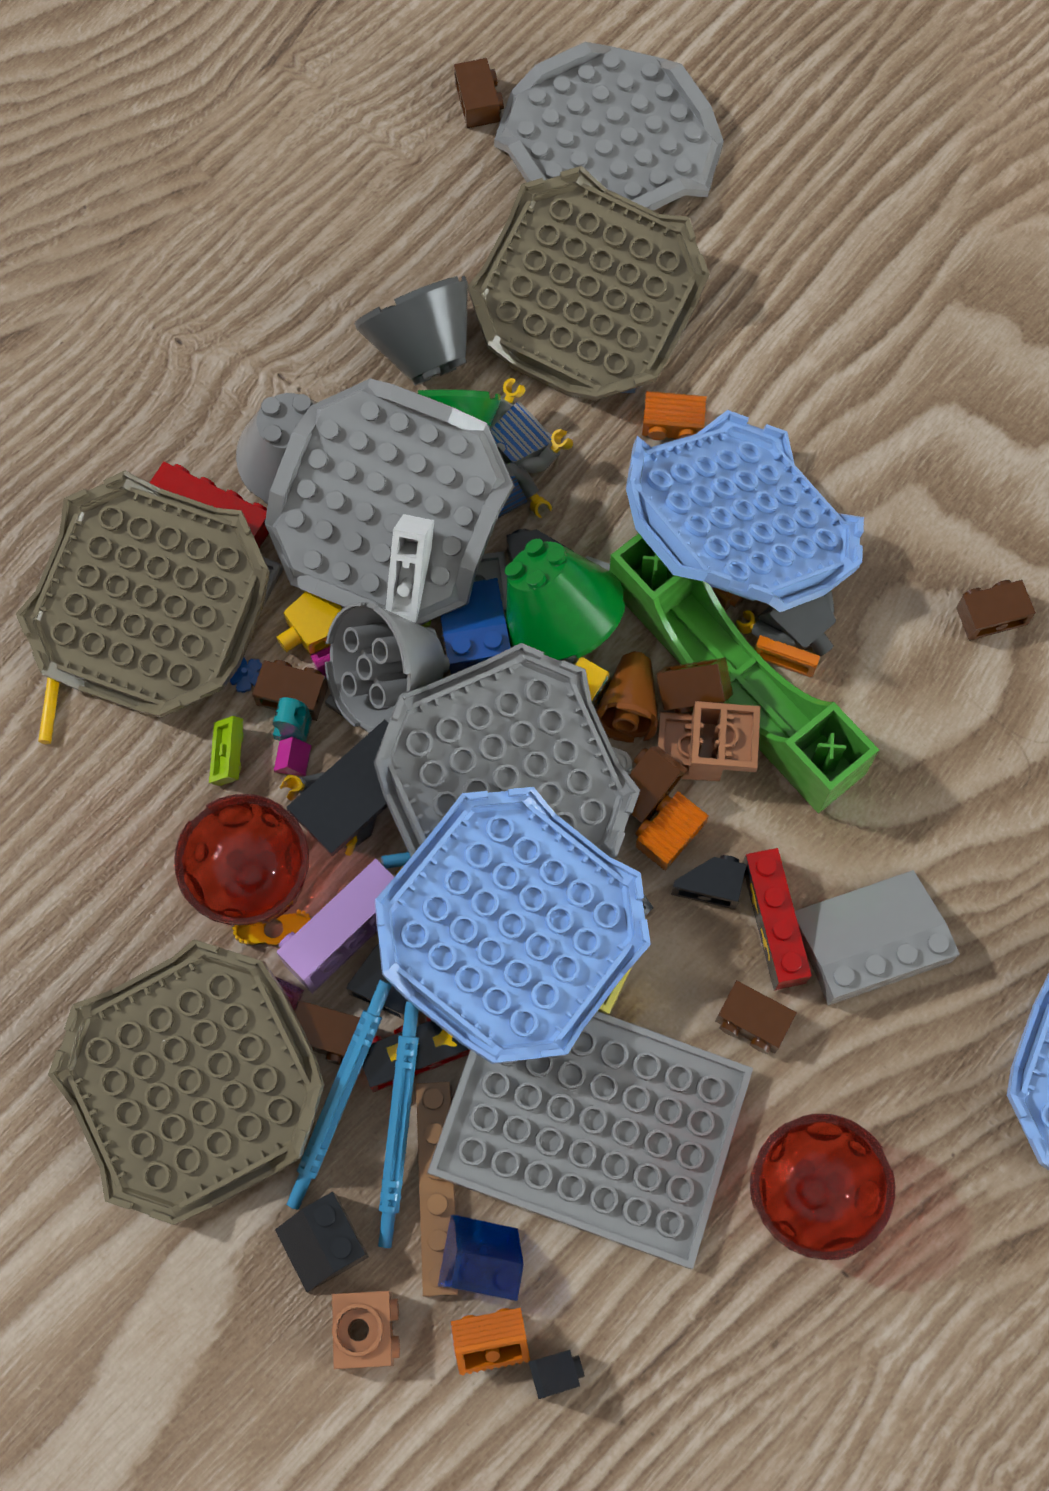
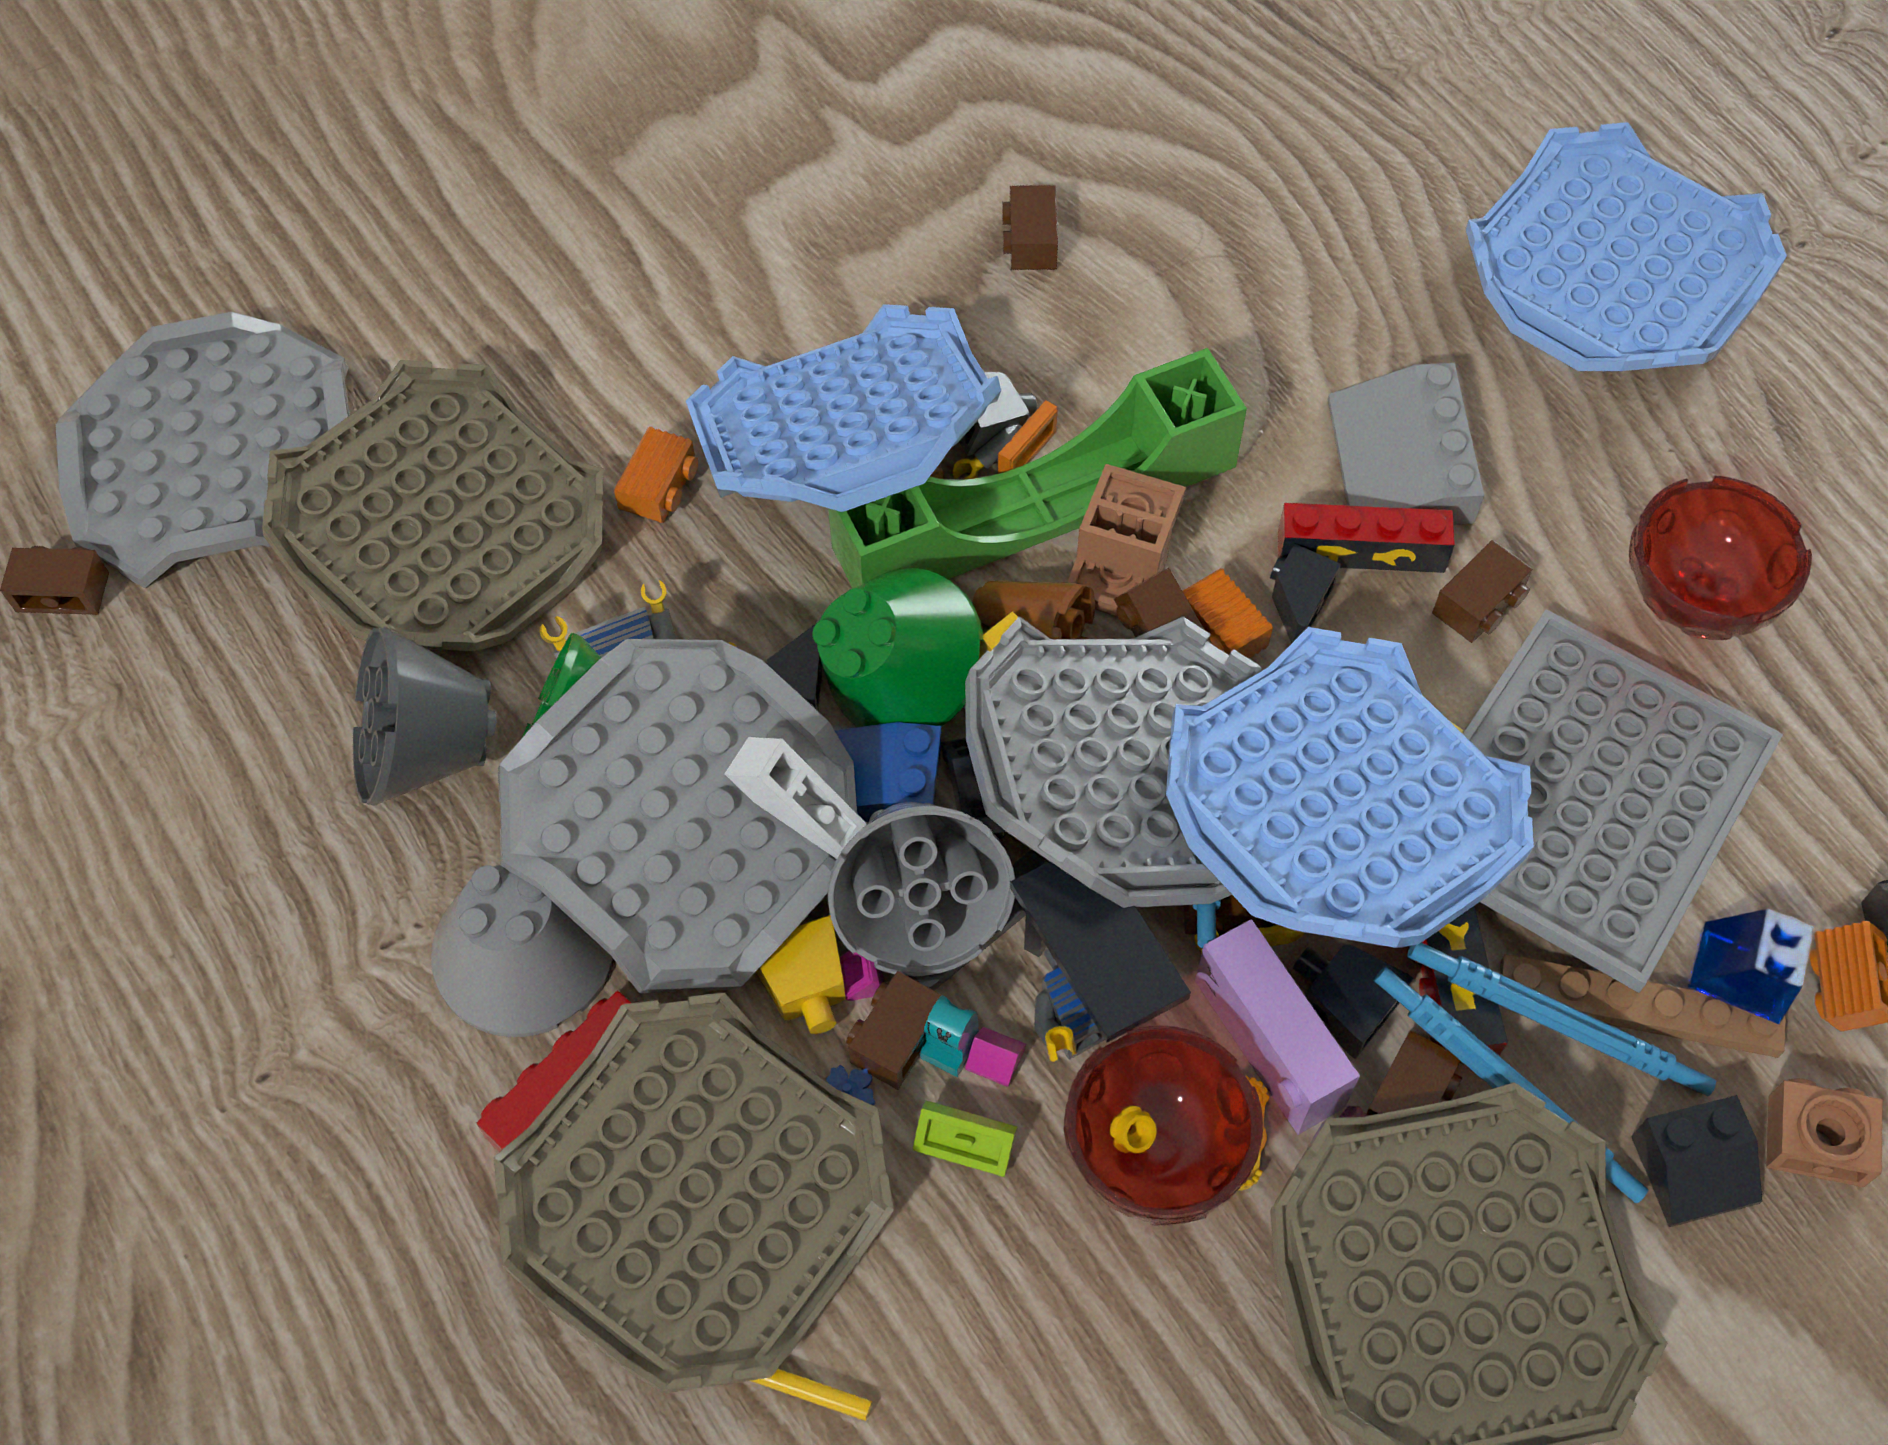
camera: 75 degrees left, 10 degrees down
reddish brown brick [656,657,733,714] -> none
none -> yellow plate [1110,1106,1157,1153]

